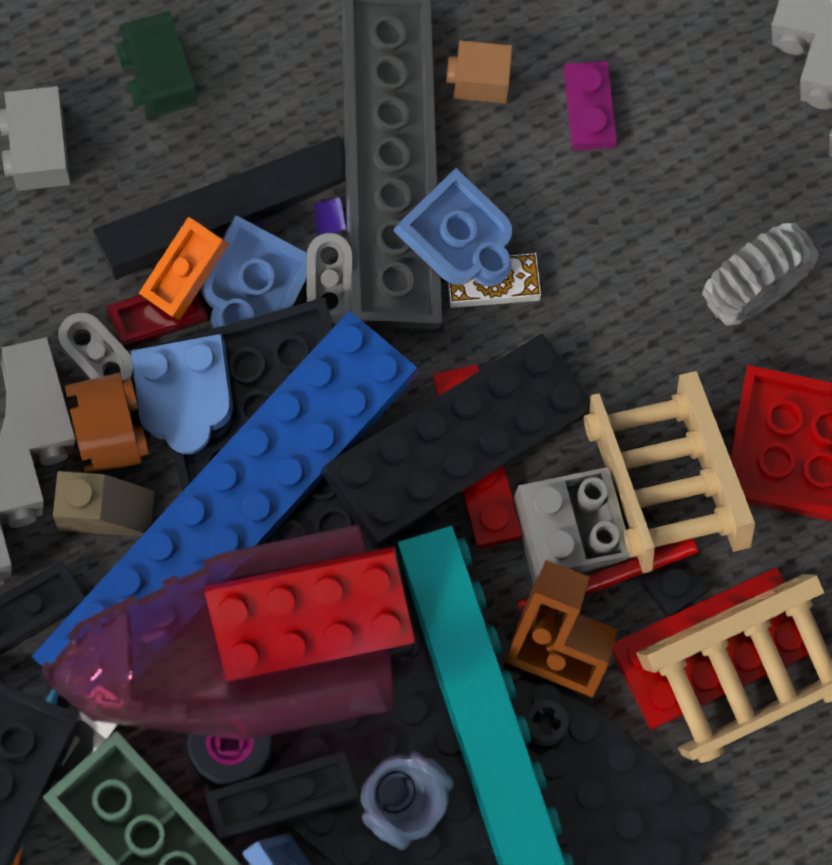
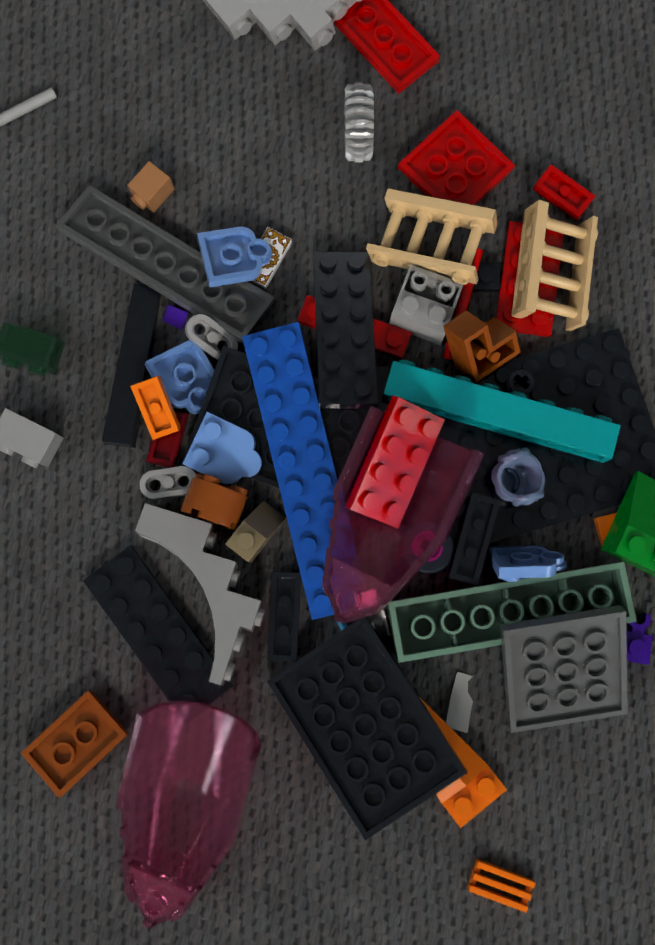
camera: 50 degrees left, 10 degrees up
magenta plate [563,61,617,151] -> none

